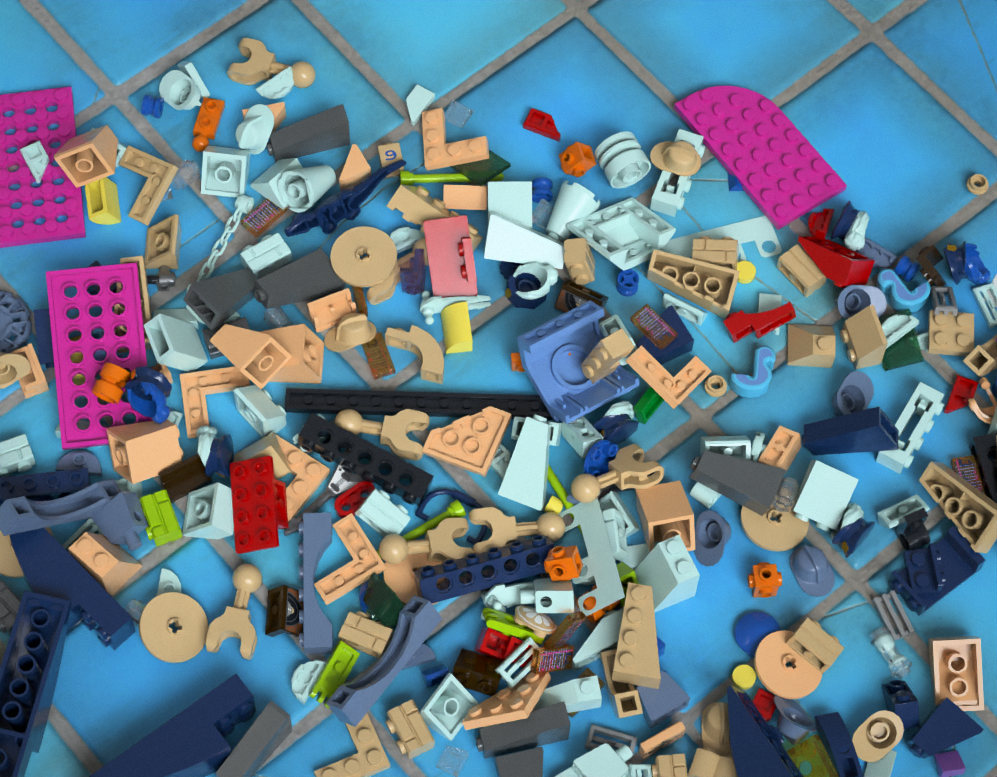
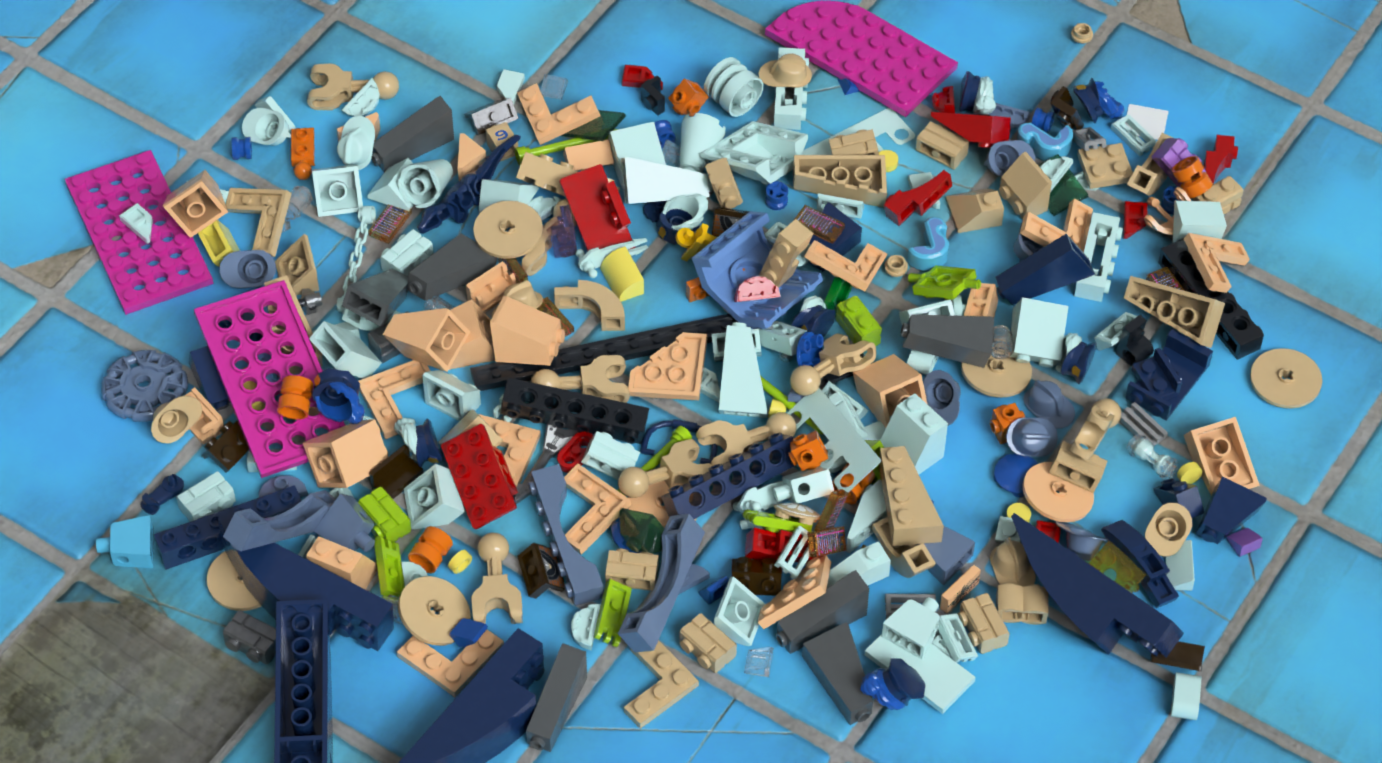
camera: 15 degrees left, 10 degrees down
none -> dark brown bracket [202,420,249,473]
none -> sand blue piece [219,250,276,288]
none -> lime hinge [374,536,405,601]
none -> light nougat plate [397,630,504,697]
none -> orange wheel [408,526,453,574]
none -> light yellow tile [448,550,472,574]
none -> blue slope [450,618,488,648]
none -> panel [464,98,519,135]
none -> light aqua slope [479,179,539,214]
none -> light nougat slope [490,296,565,366]
none -> black bracket [641,76,665,115]
none -> yellow hips [675,223,717,262]
none -> plate [734,276,781,302]
none -> lime brick [836,296,882,352]
none -> lime plate [908,265,981,300]
none -> light aqua plate [995,516,1021,543]
none -> sand blue piece [1006,417,1058,457]
none -> light nougat plate [1020,198,1093,252]
none -> tan piece [1070,398,1121,460]
none -> light yellow tile [1177,462,1202,484]

